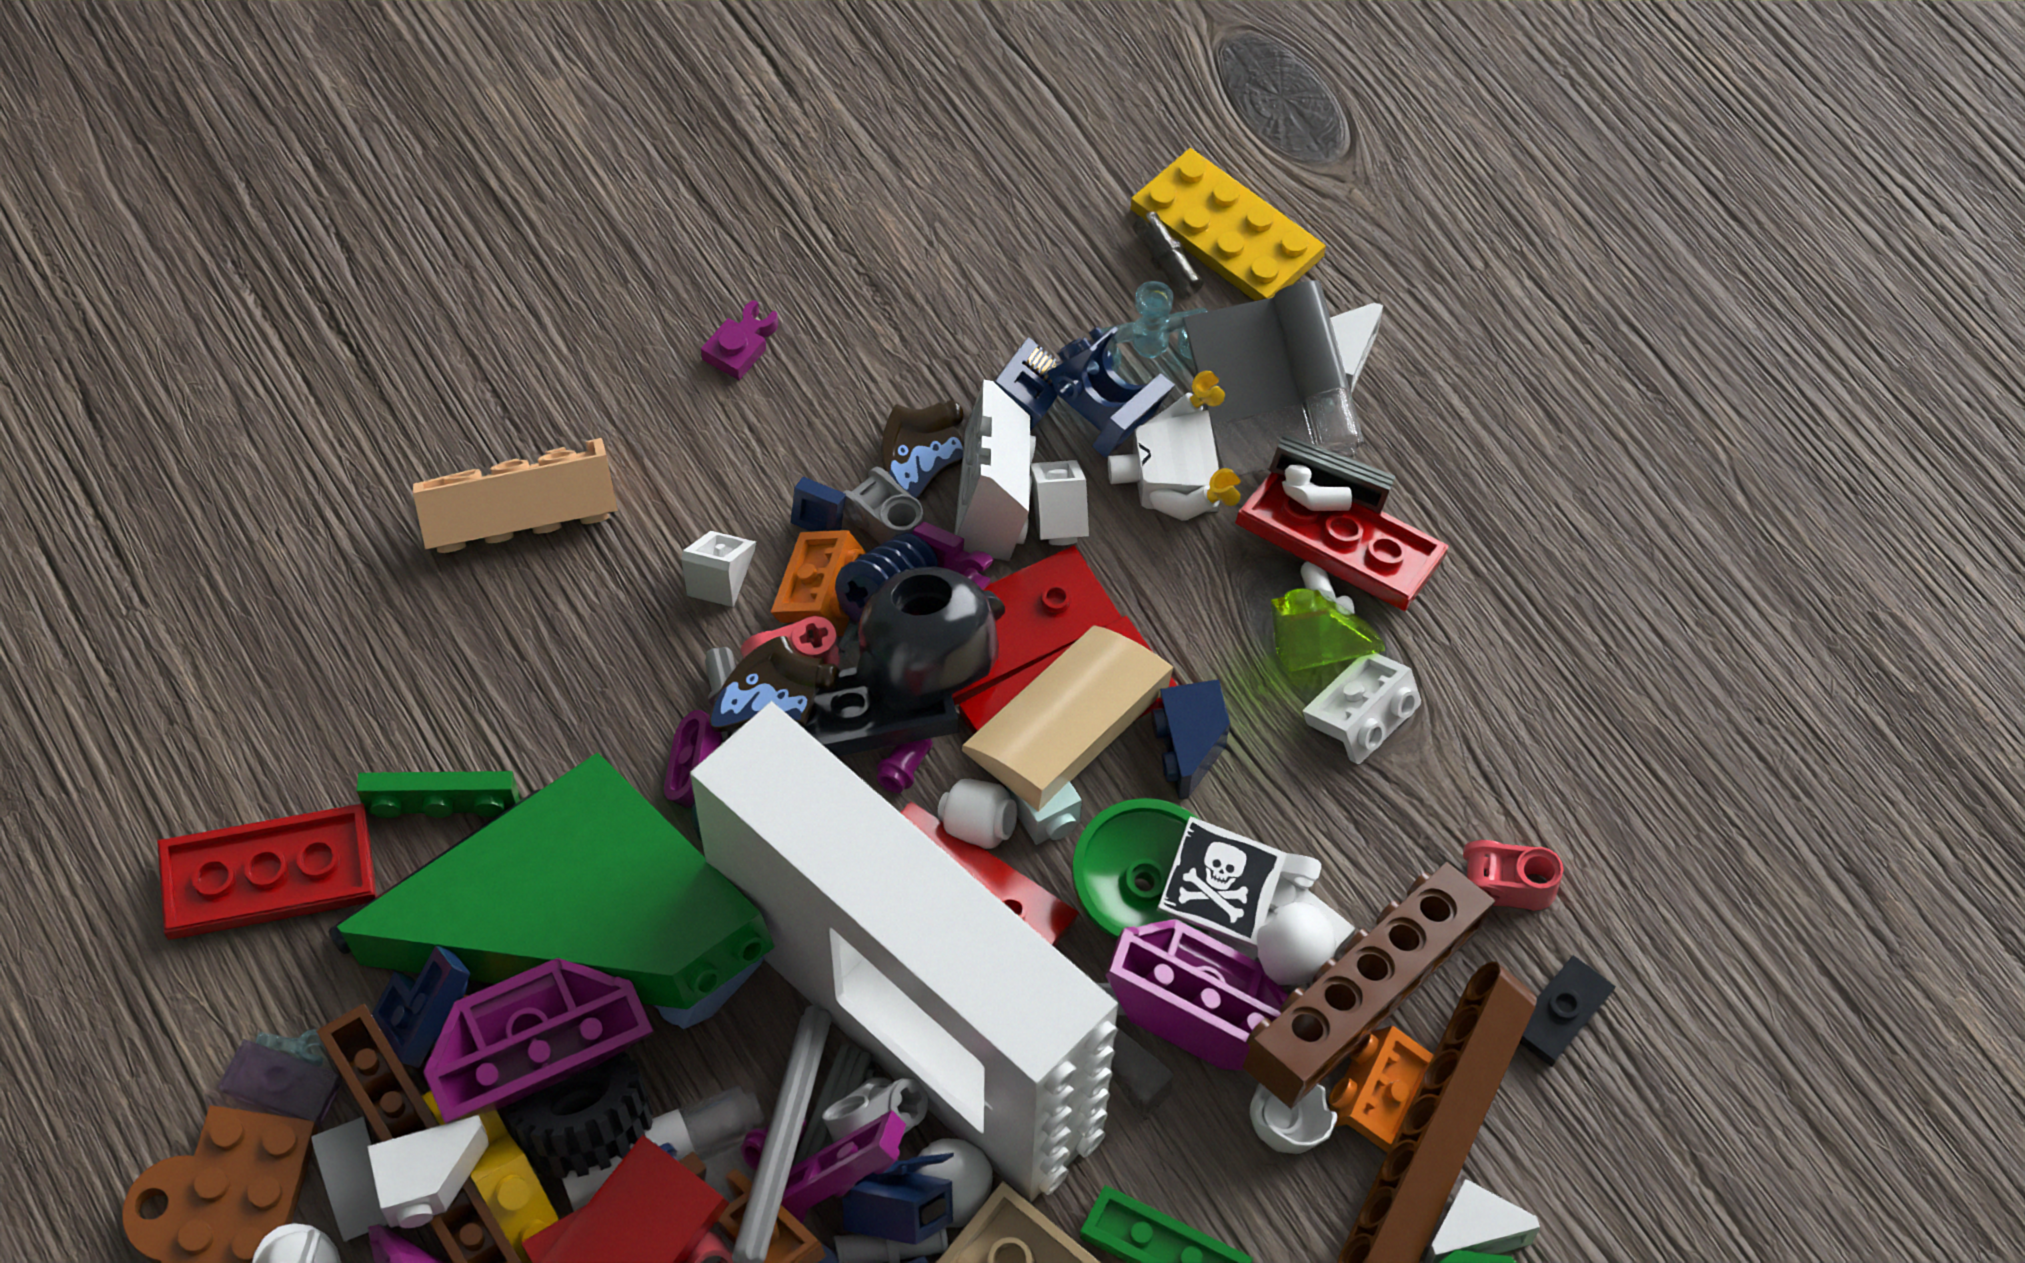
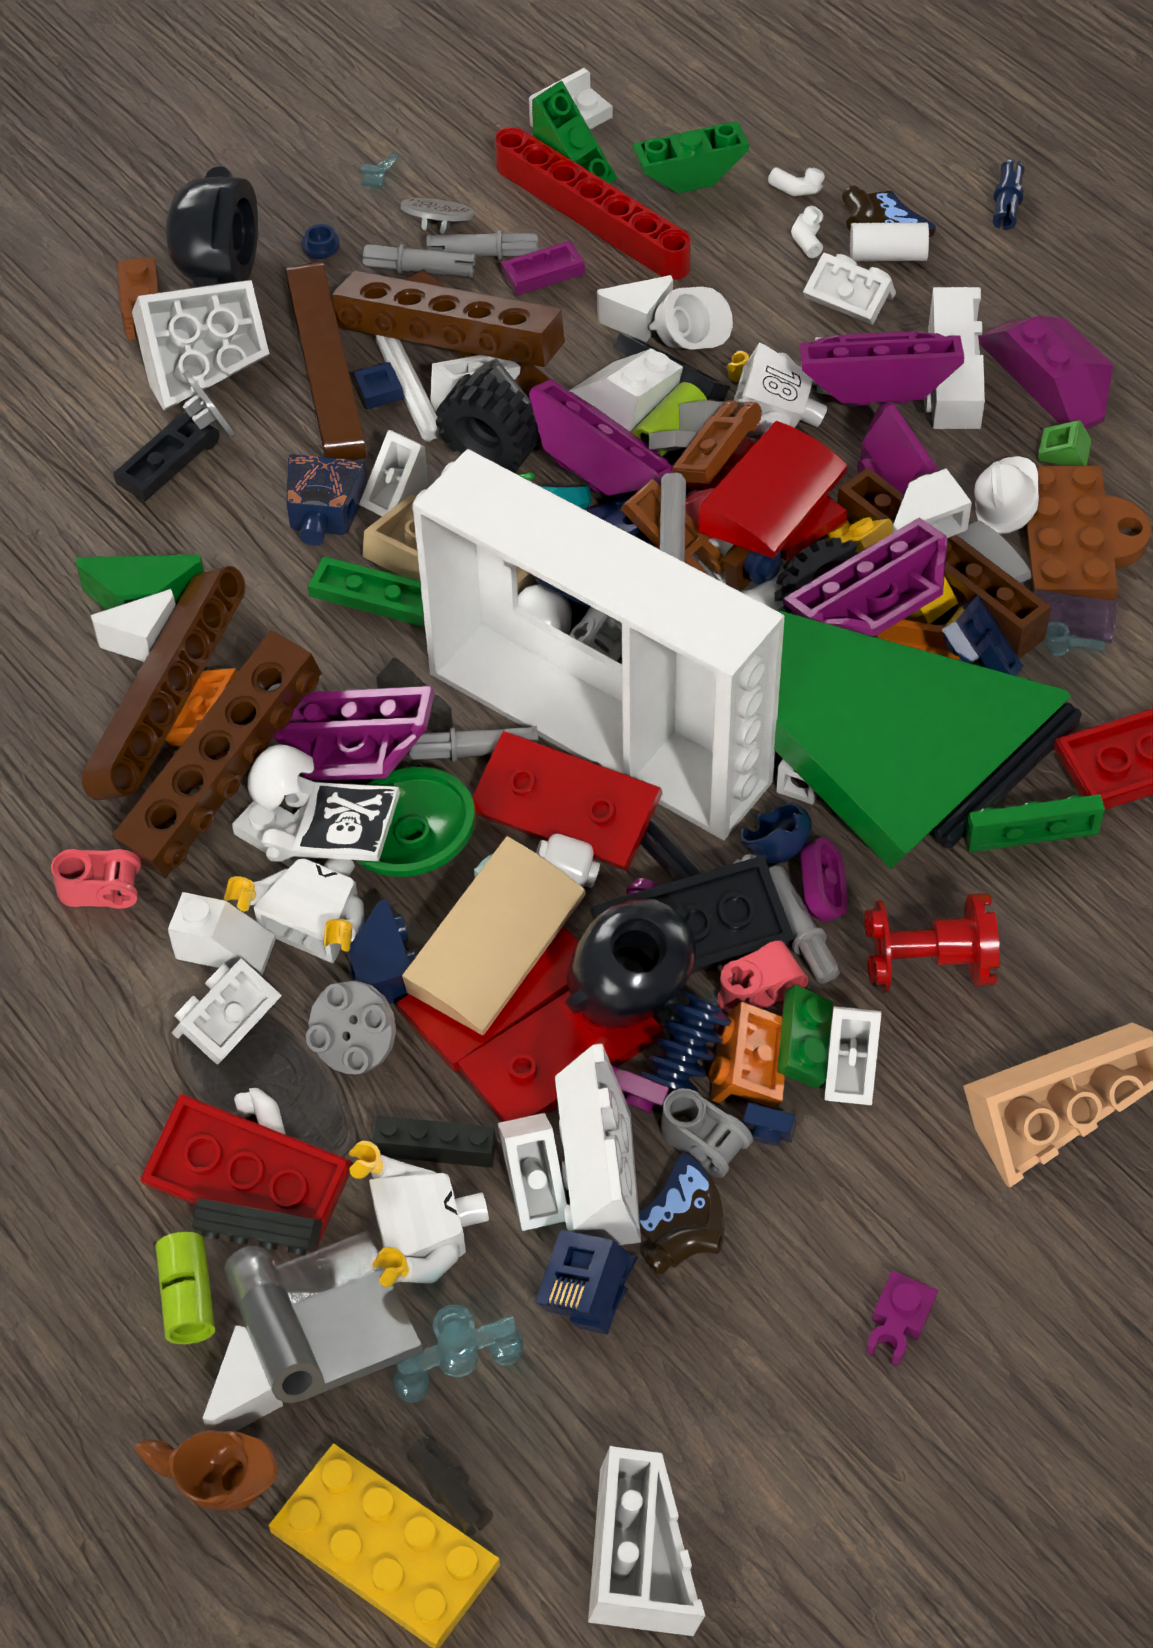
camera: 175 degrees right, 5 degrees down
dark brown arm [709,636,839,732] -> none
dark blue tile [1046,326,1174,458] -> none
clear neon green slope [1270,588,1385,672] -> none
white arm [1282,465,1352,511] -> none
black plate [1519,955,1616,1067] -> none
none -> dark orange hair [134,1430,278,1511]
none -> lime pin [155,1232,215,1344]
none -> white slope [168,892,276,977]
none -> torso [224,858,365,963]
none -> light grey plate [306,980,396,1075]
none -> pearl dark grey piece [372,1115,496,1168]
none -> white wedge [588,1446,705,1636]
none -> green plate [777,985,833,1089]
none -> red piece [864,893,1000,993]

